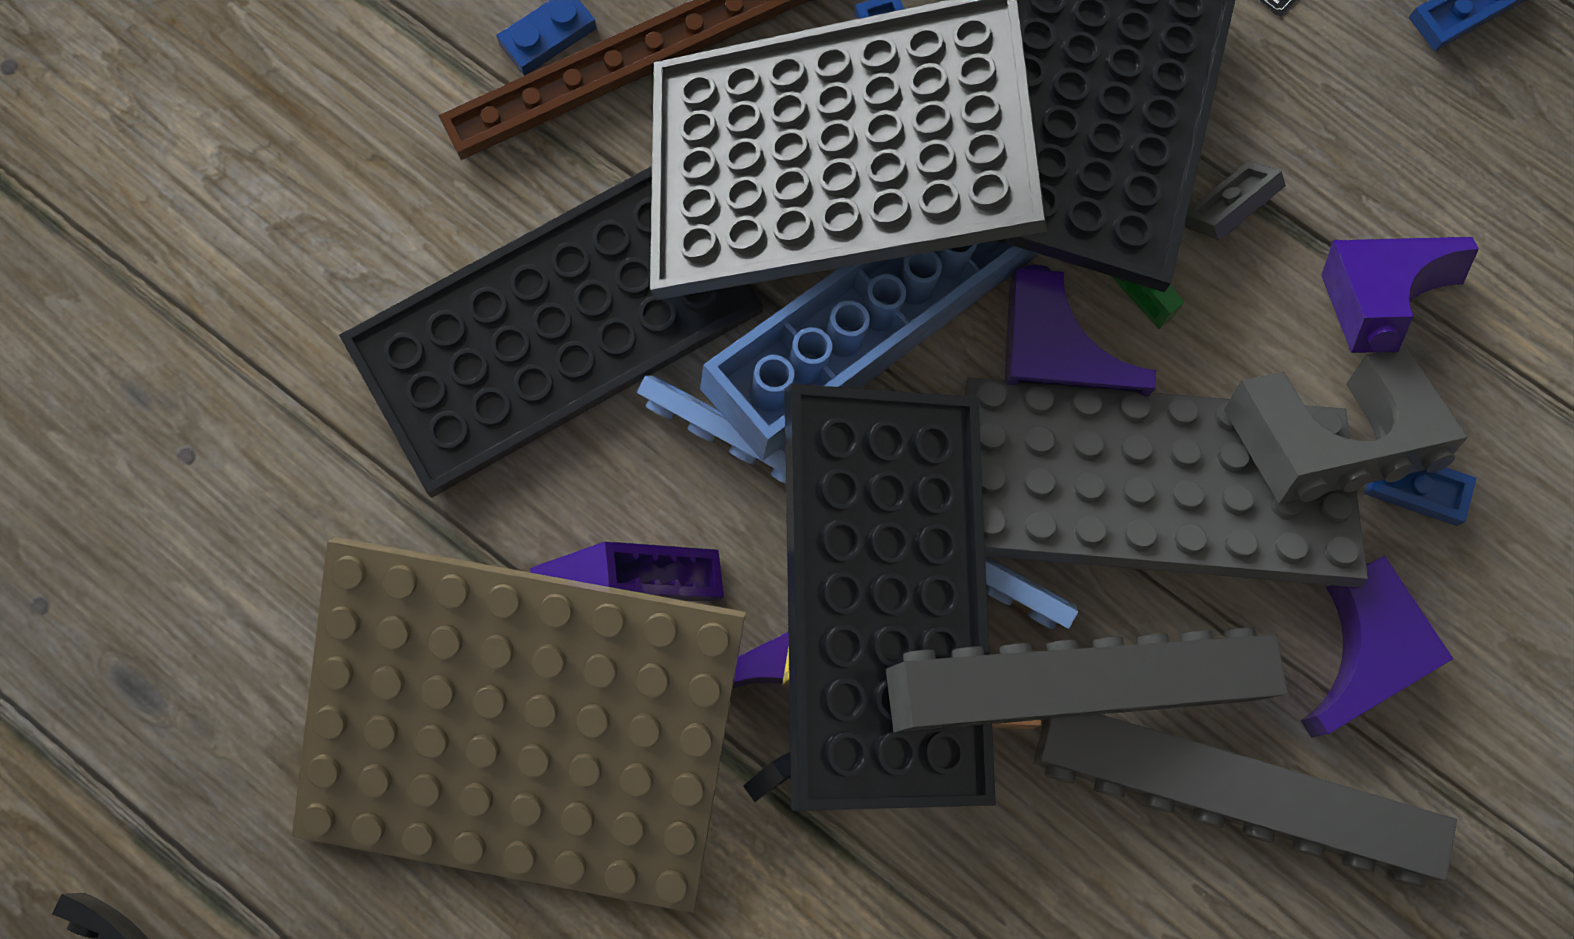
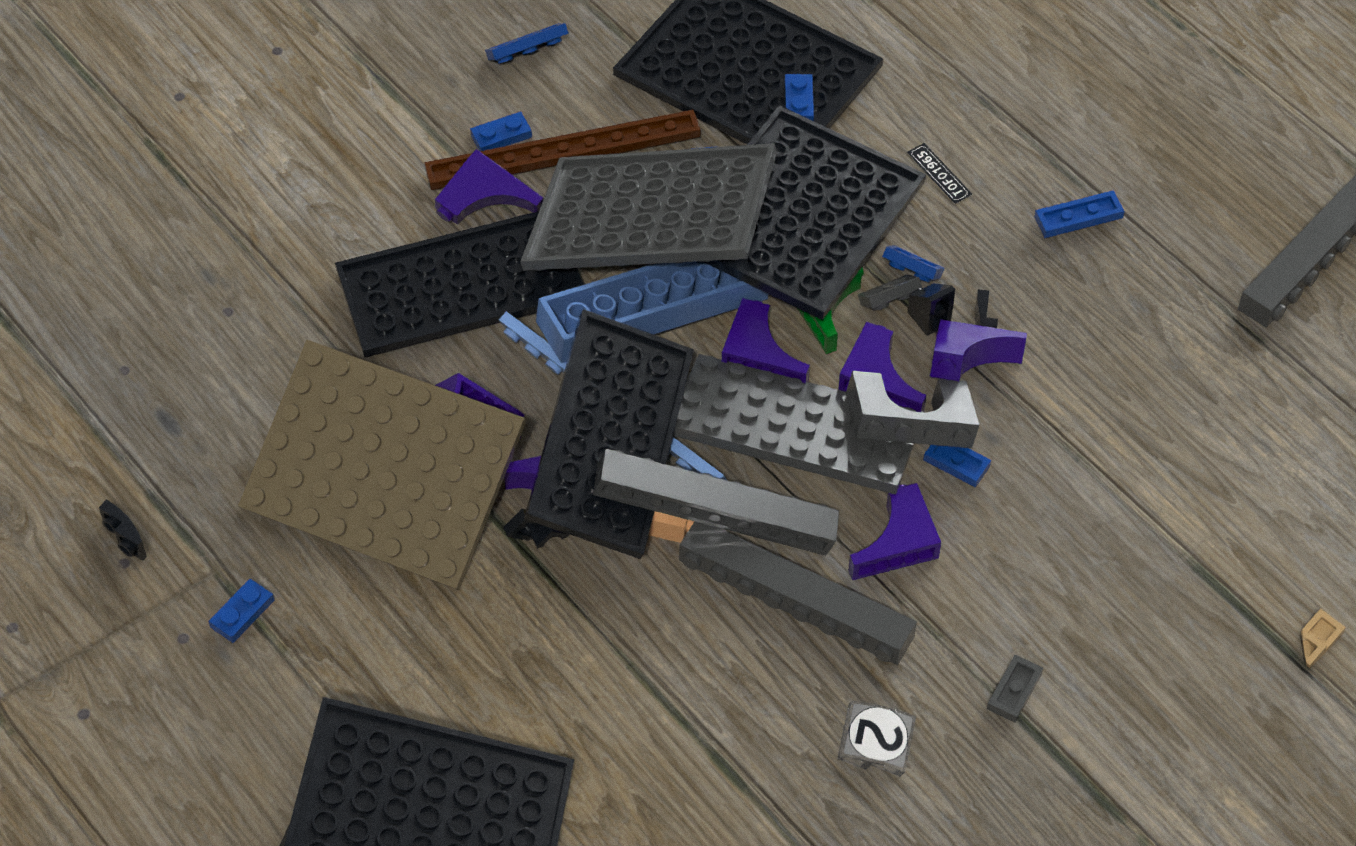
camera: 15 degrees right, 20 degrees down
none -> dark purple arch [435,149,543,225]
none -> dark purple arch [838,322,926,412]
none -> blue plate [882,245,945,282]
none -> black slope [907,283,956,336]
none -> black slope [975,289,998,328]

